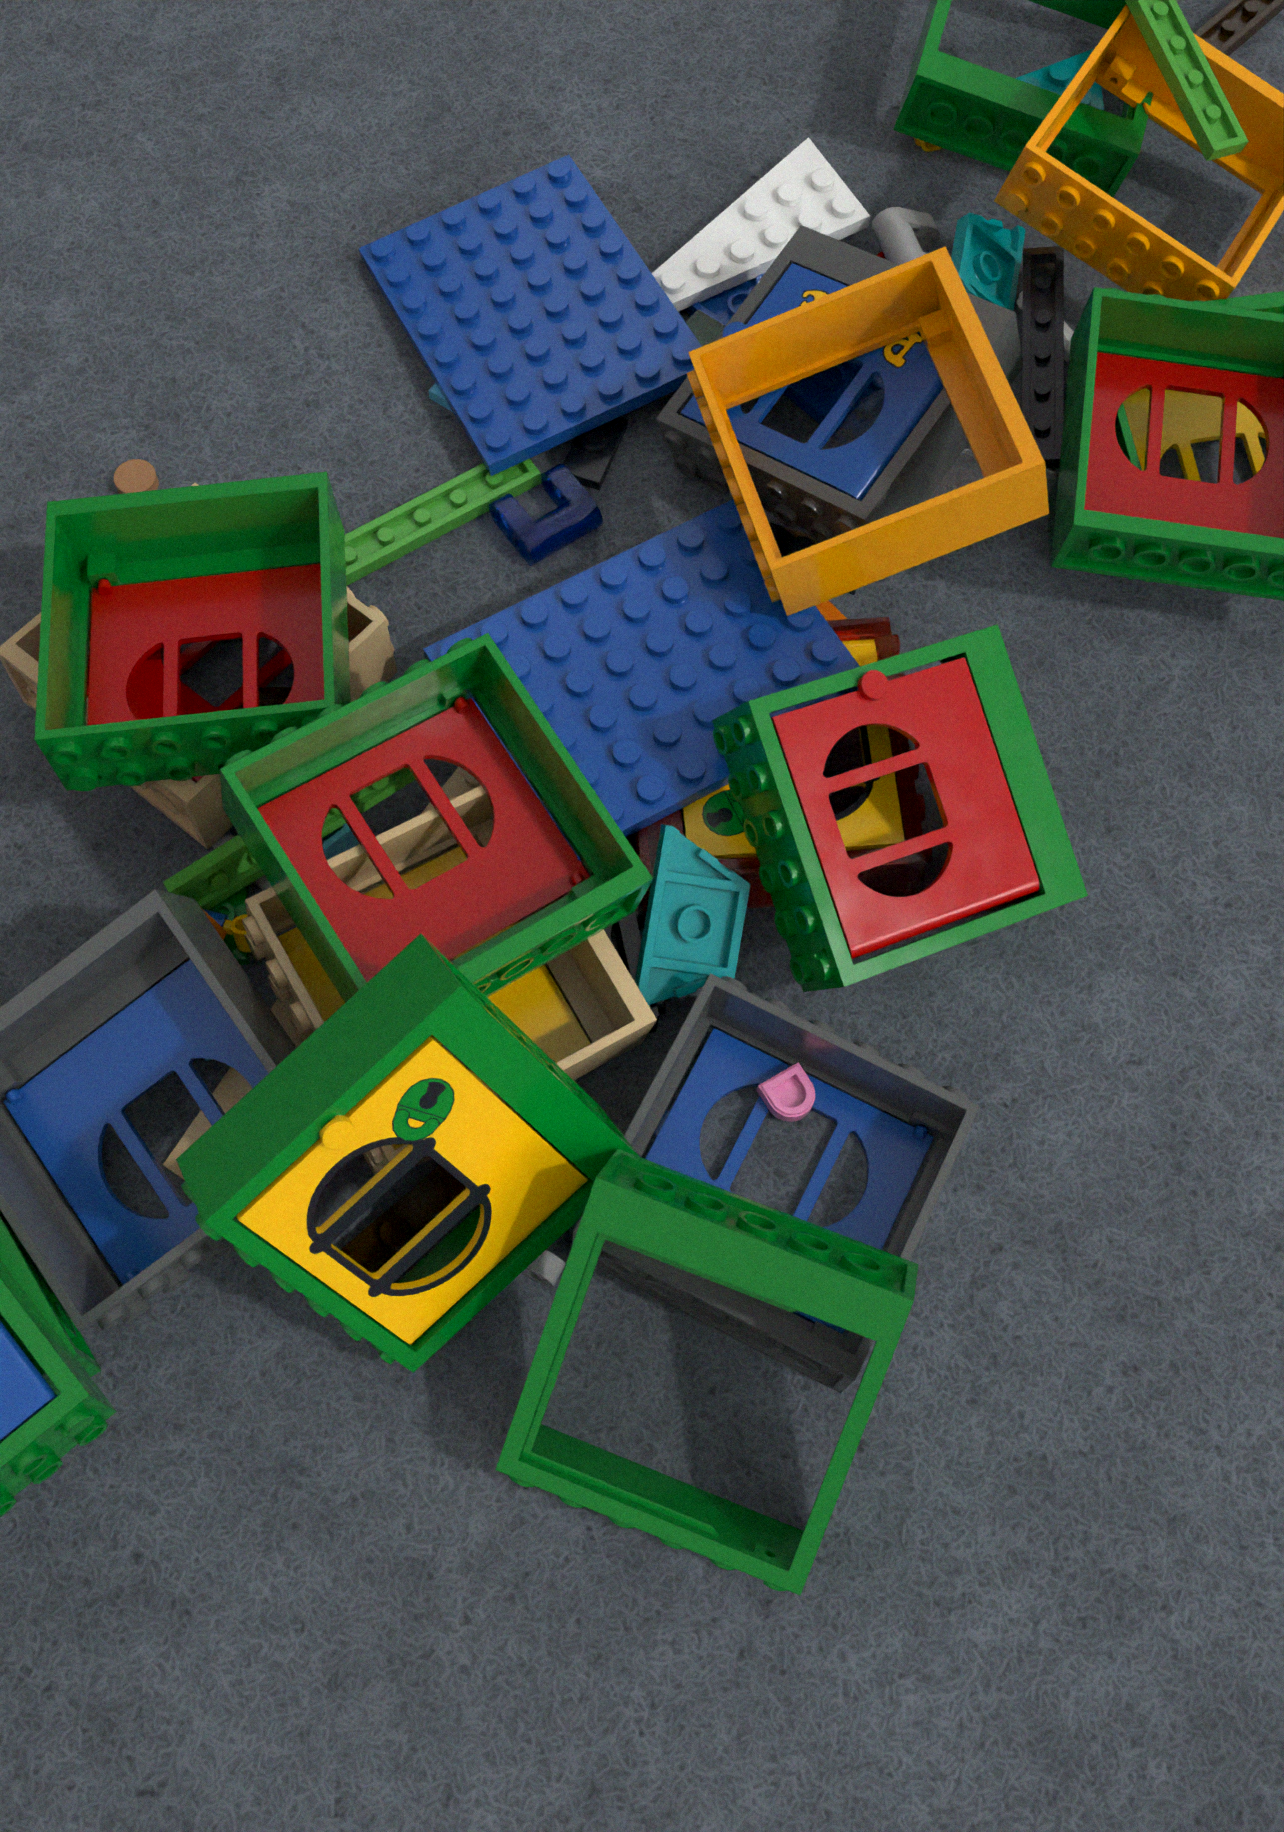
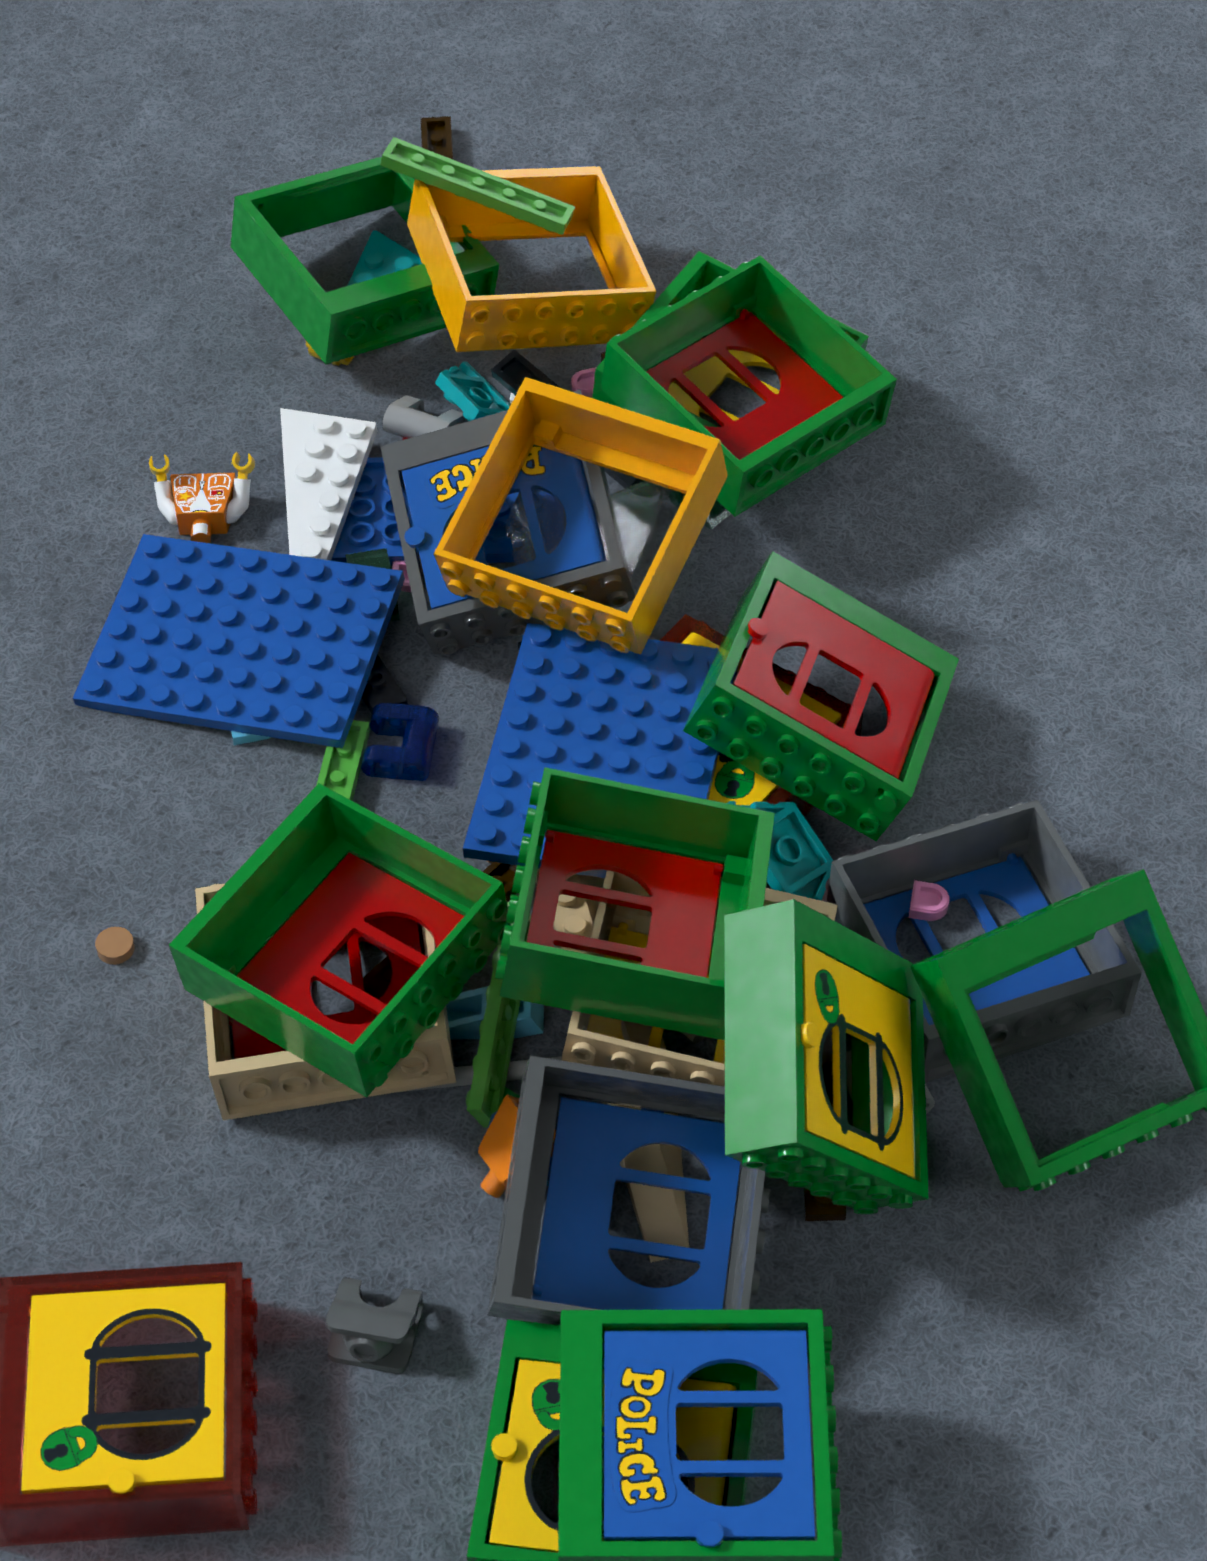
camera: 45 degrees left, 15 degrees down
none -> torso [149,452,255,543]

